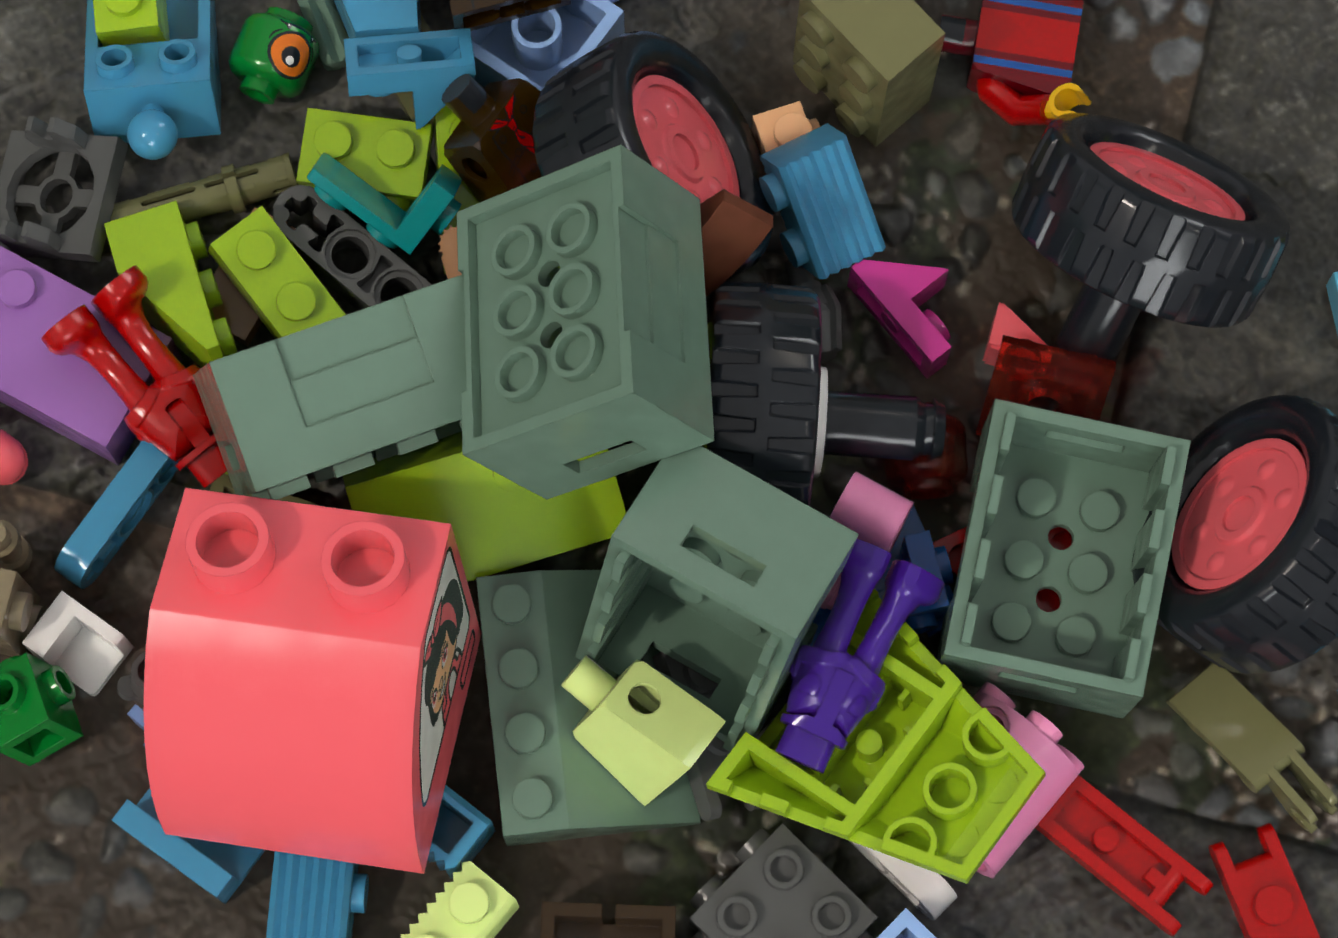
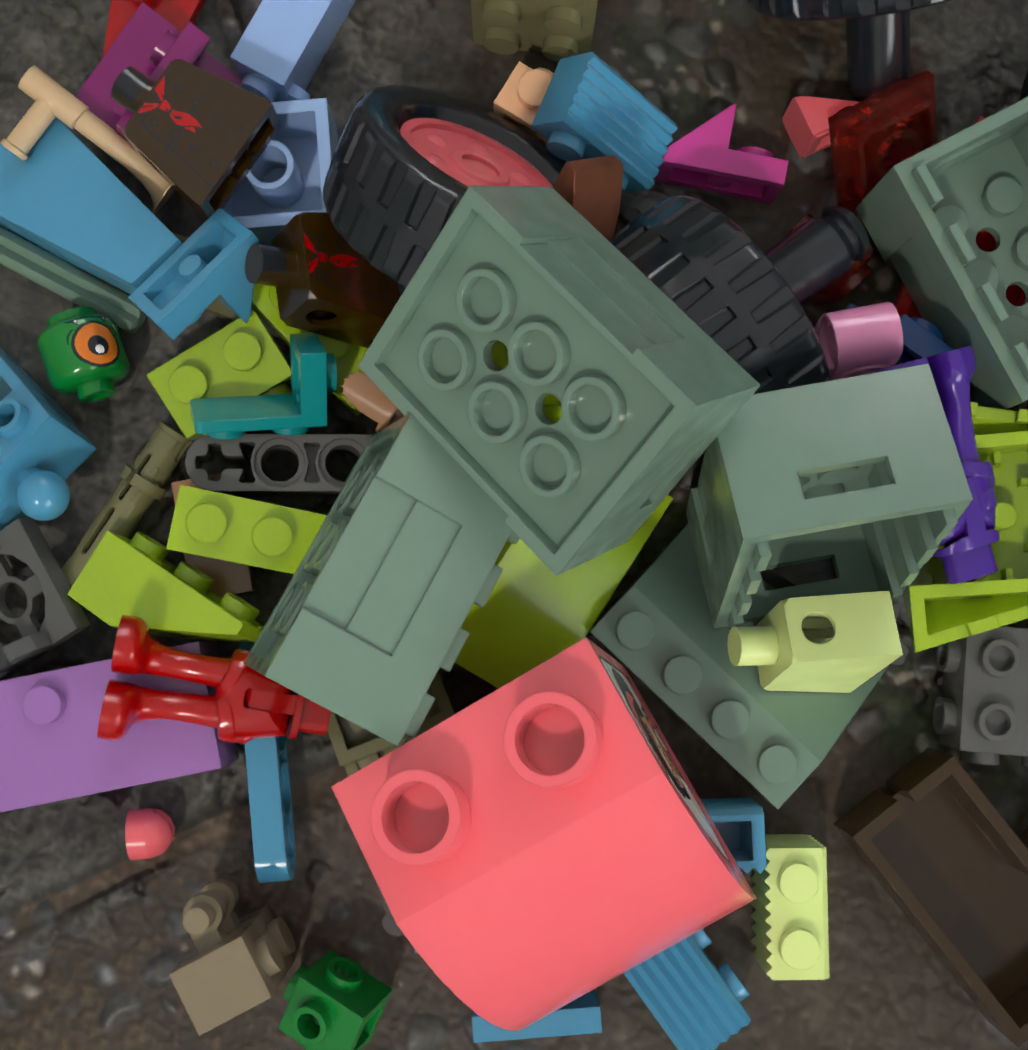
camera: 40 degrees left, 10 degrees up
white panel [22,591,134,696] -> none

